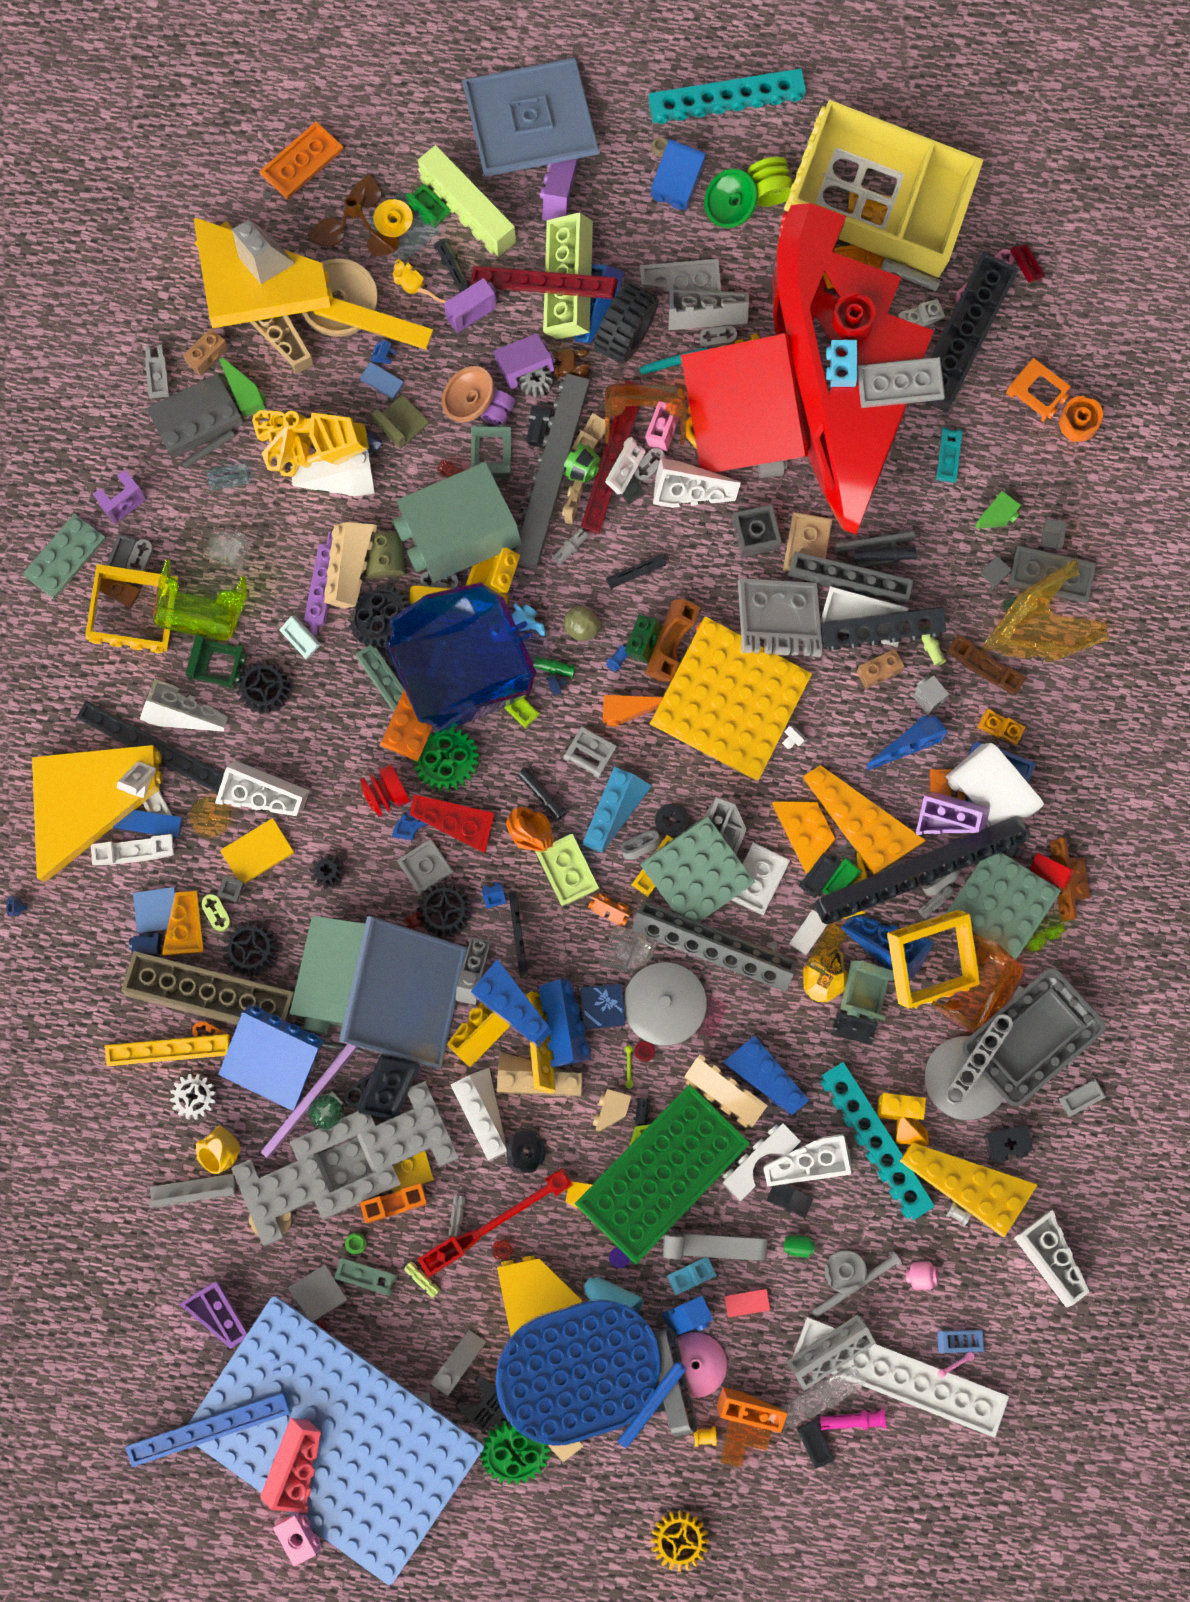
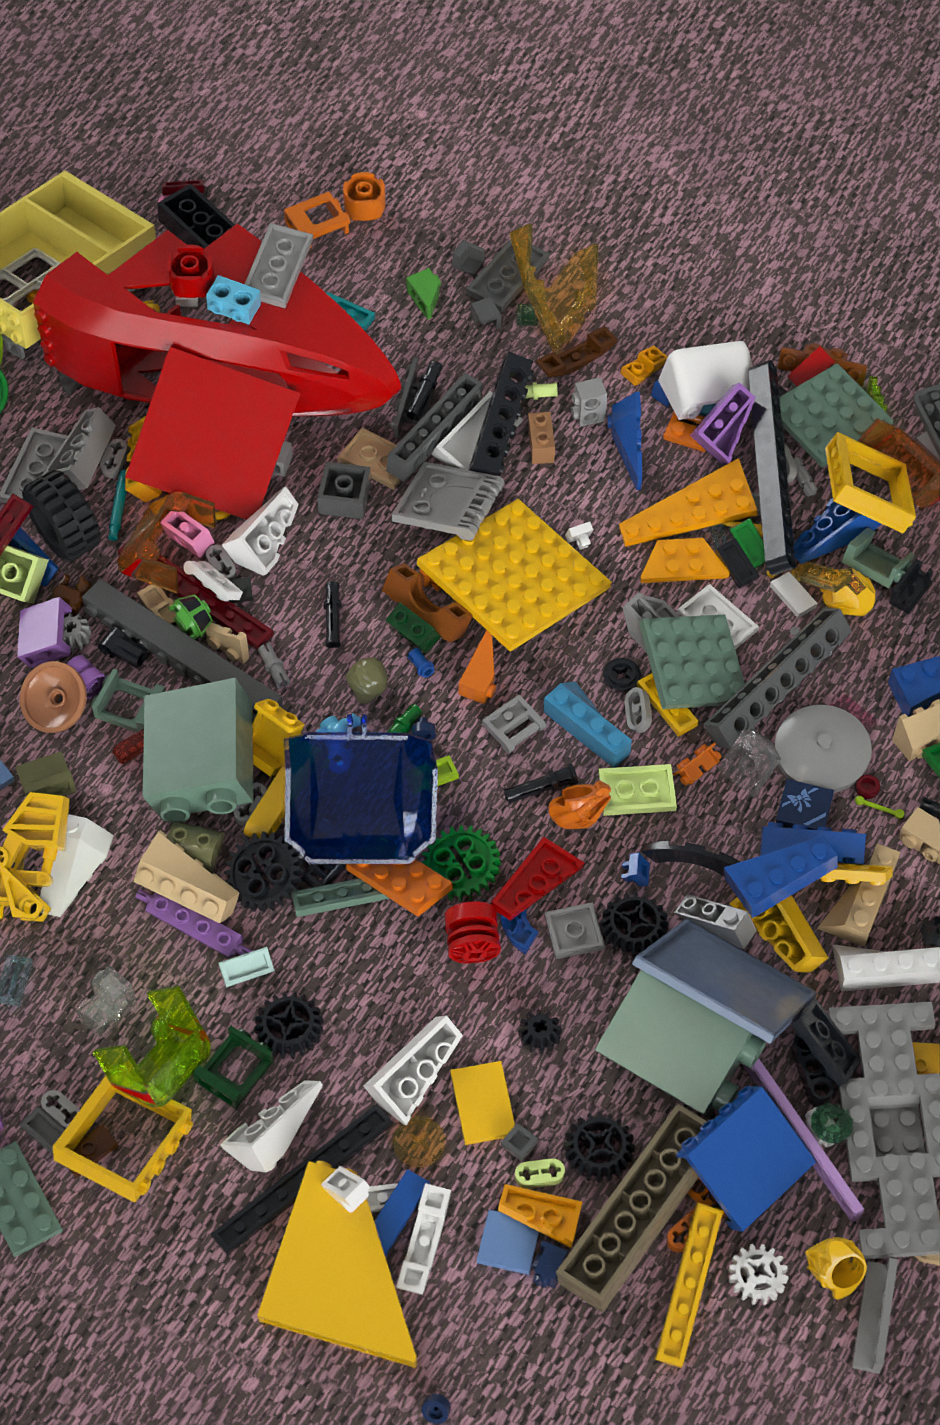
camera: 70 degrees left, 20 degrees down
clear red bush [404,912,424,929] -> none

